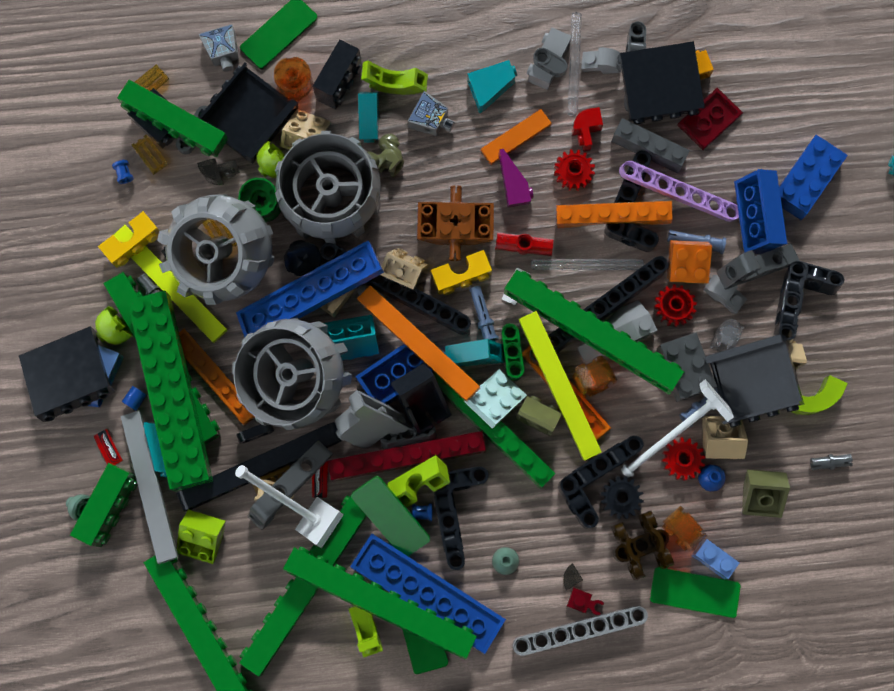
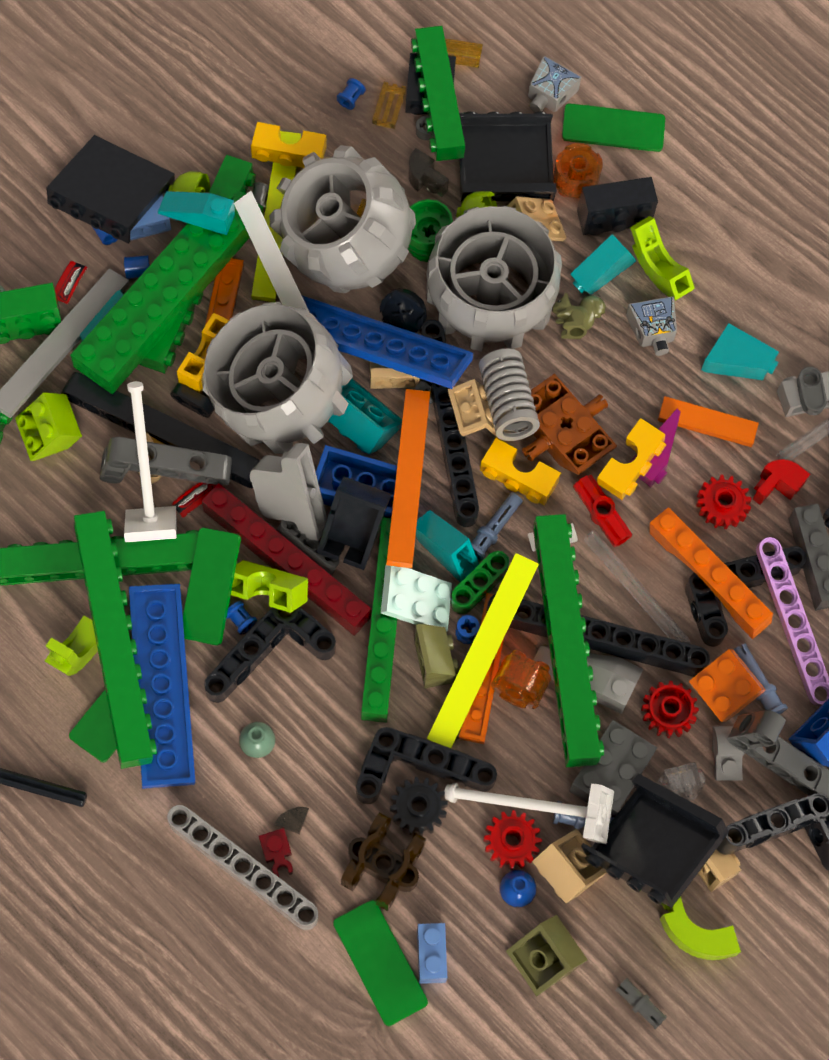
camera: 45 degrees right, 10 degrees down
clear orange brick [662,506,707,552] -> none
none -> teal slope [158,191,235,235]
none -> yellow arch [177,313,230,394]
none -> white sticker [234,191,309,312]
none -> blue bush [456,615,480,644]
none -> light grey piece [479,349,540,441]
none -> yellow arch [597,418,666,500]

